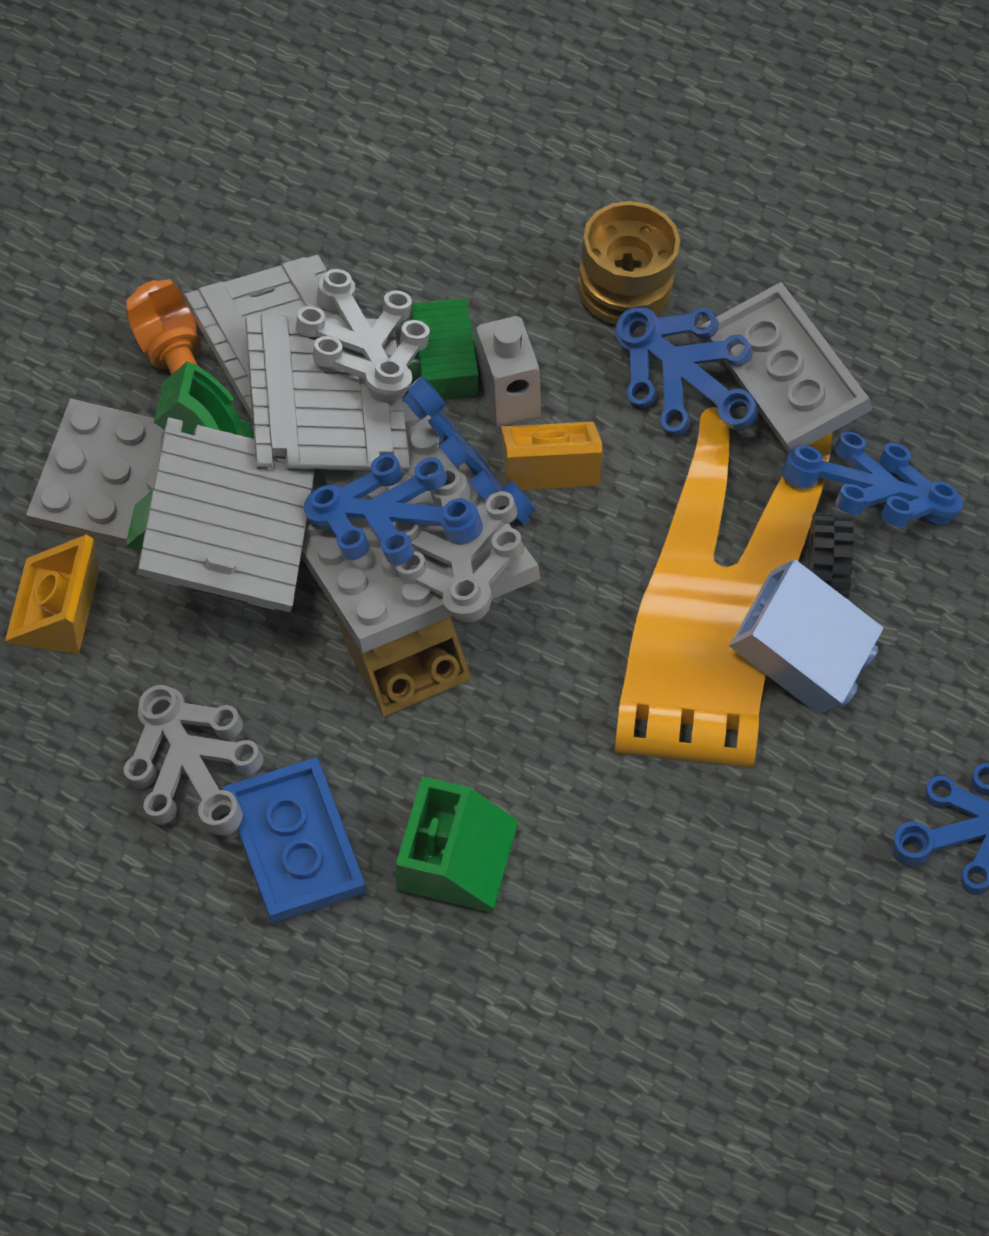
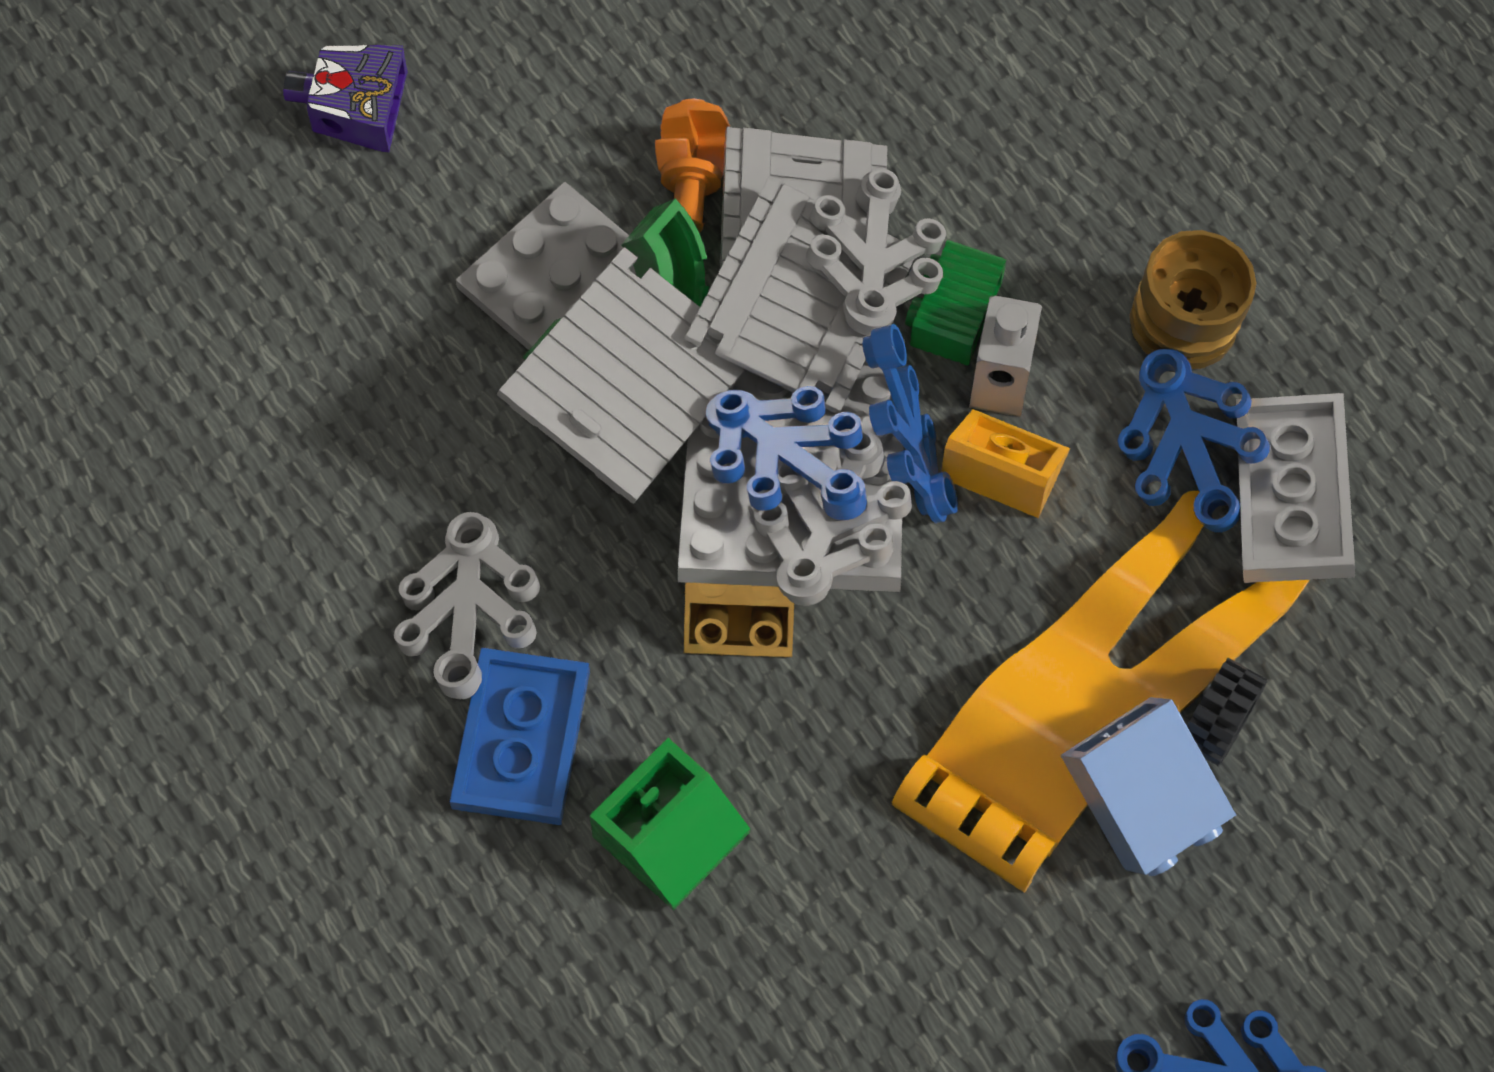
camera: 30 degrees right, 5 degrees up
light orange slope [5,534,99,654] -> none
blue plant [781,431,963,527] -> none

